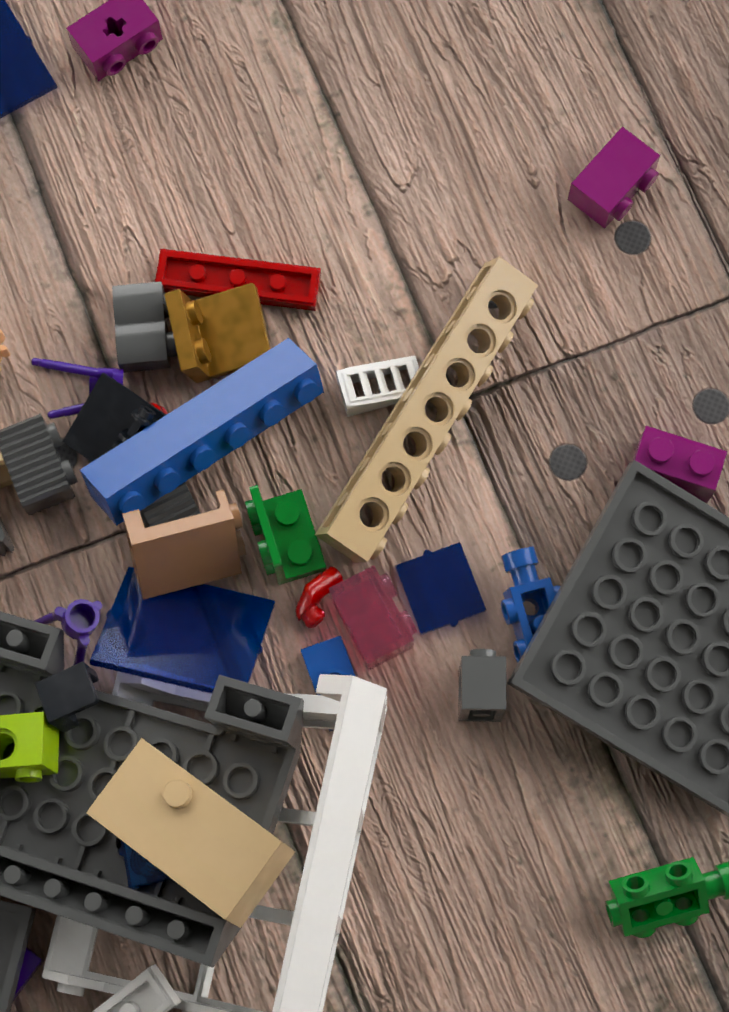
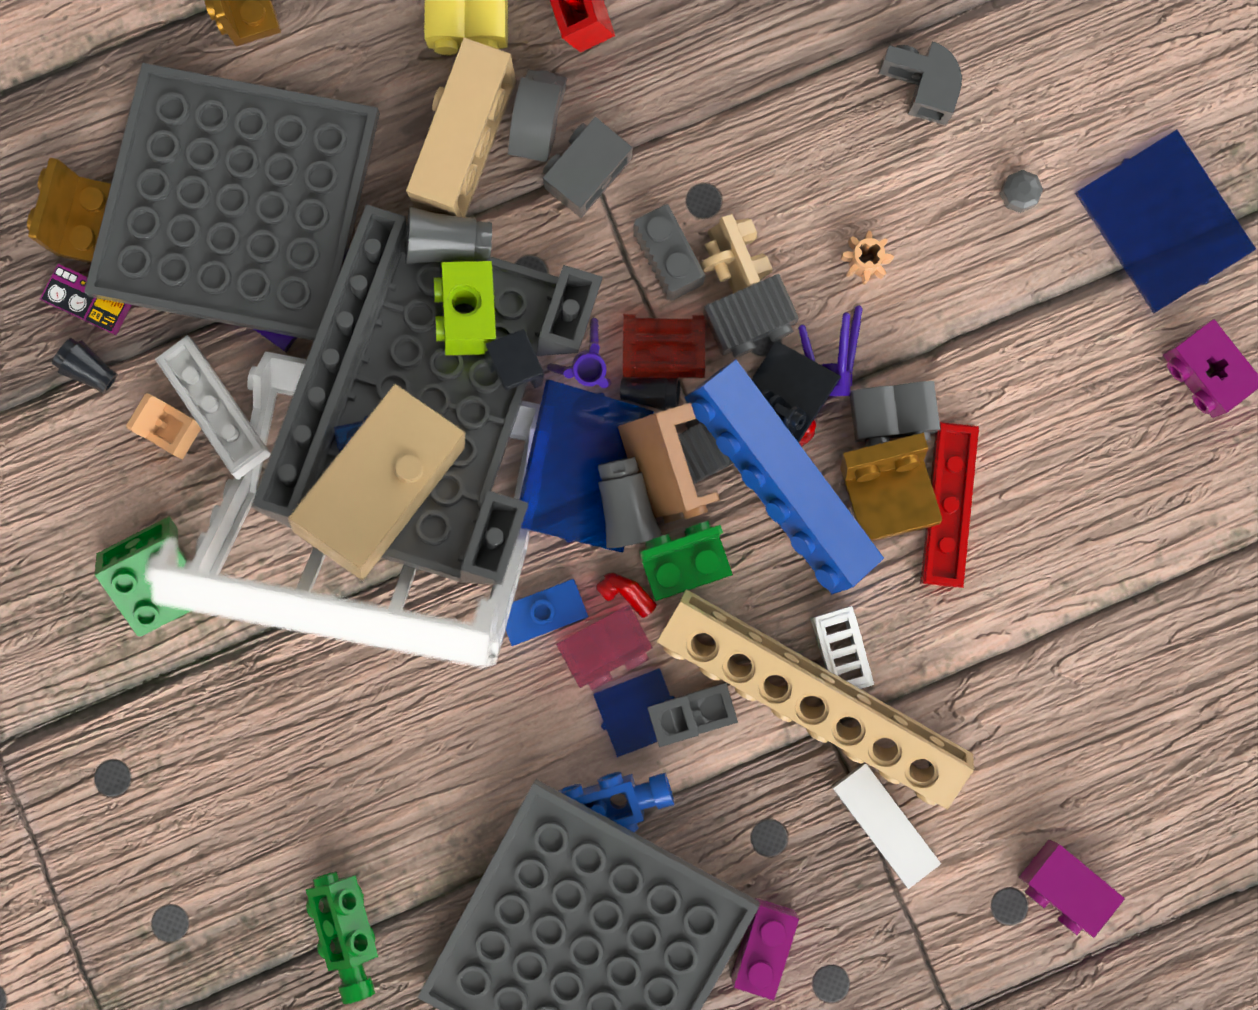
camera: 85 degrees right, 10 degrees up
dark grey brick [458,649,506,722] -> none
none -> dark grey plant [598,456,663,548]
none -> black cone [620,371,681,411]
none -> clear red plate [623,314,705,378]
none -> dark grey slope [647,682,738,747]
none -> white tile [832,763,941,889]

